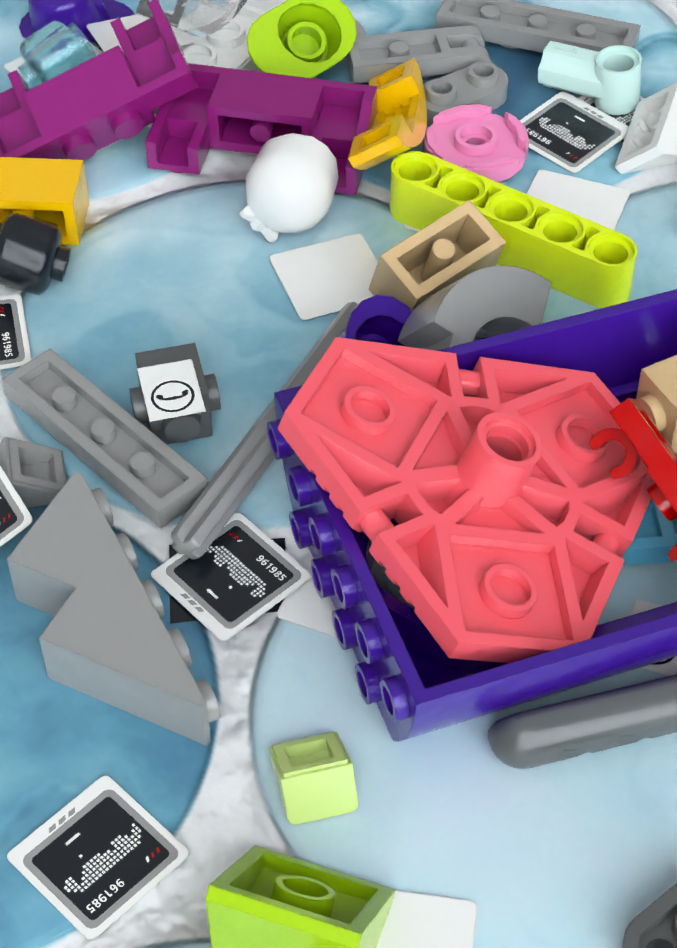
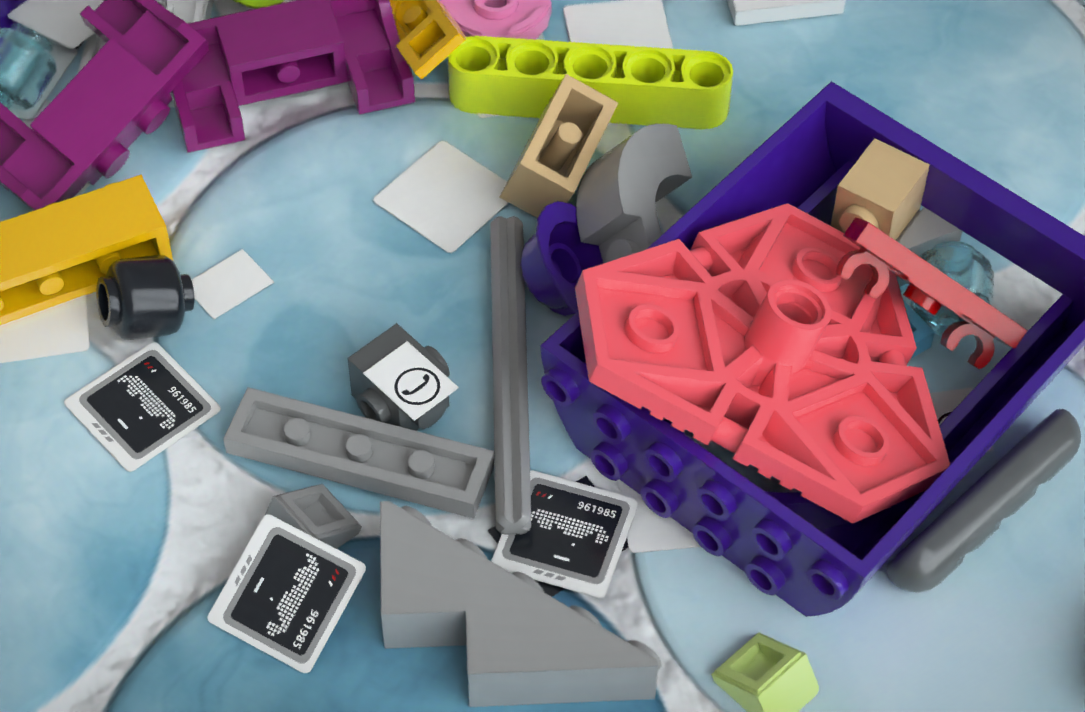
camera: 30 degrees left, 5 degrees up
white helmet [239,133,339,243] -> none
none -> white sticker [191,249,274,319]

